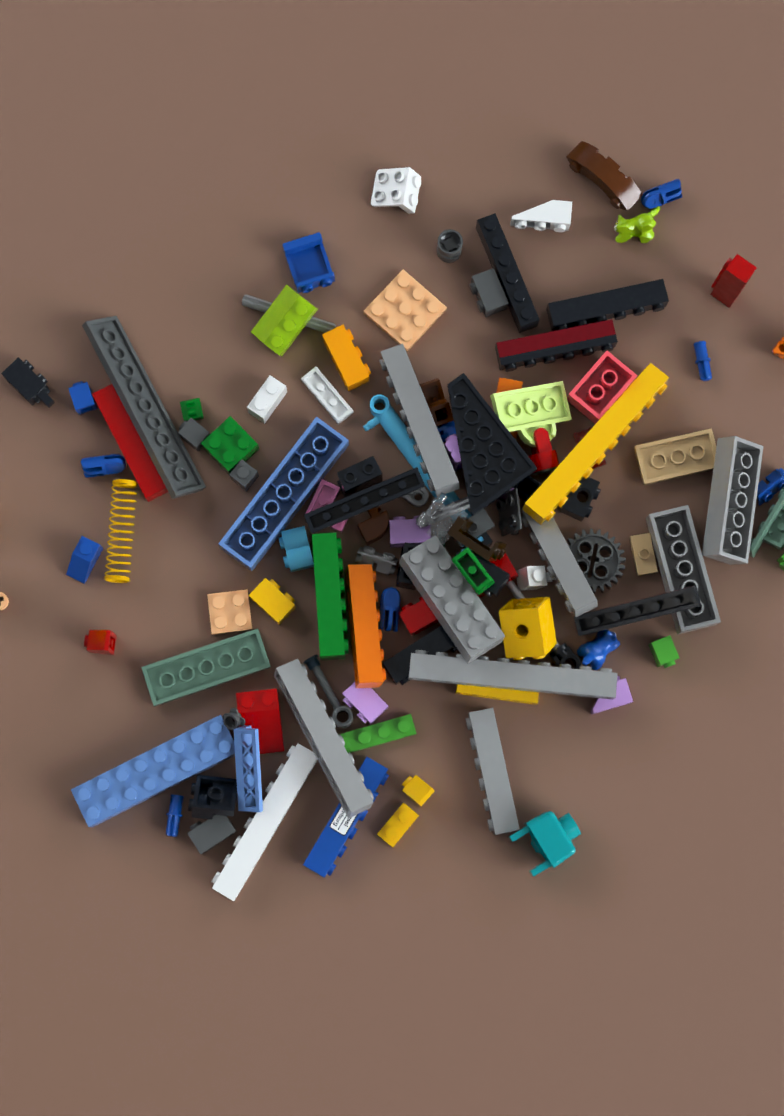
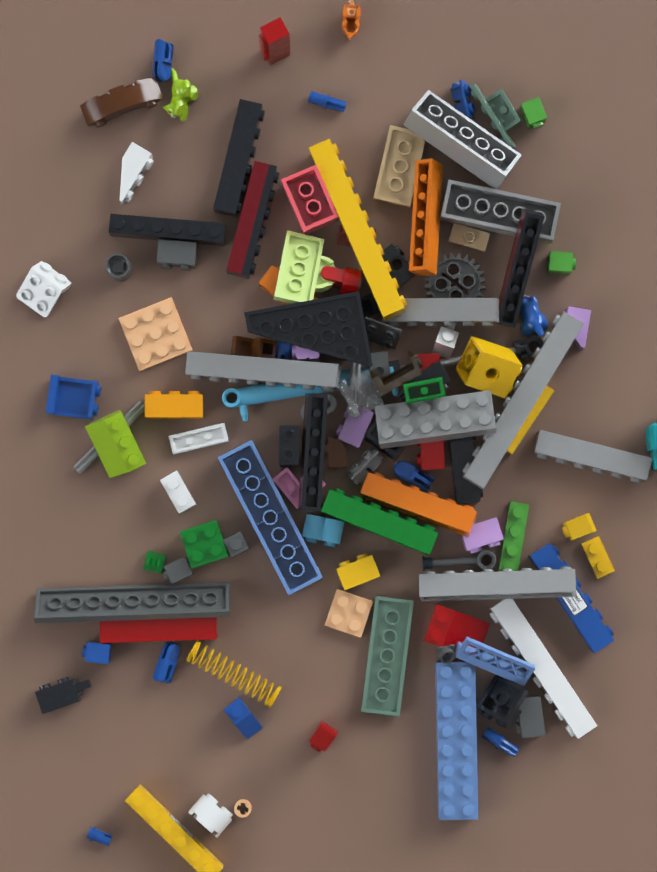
camera: 65 degrees left, 5 degrees up
none -> orange brick [409,158,443,277]

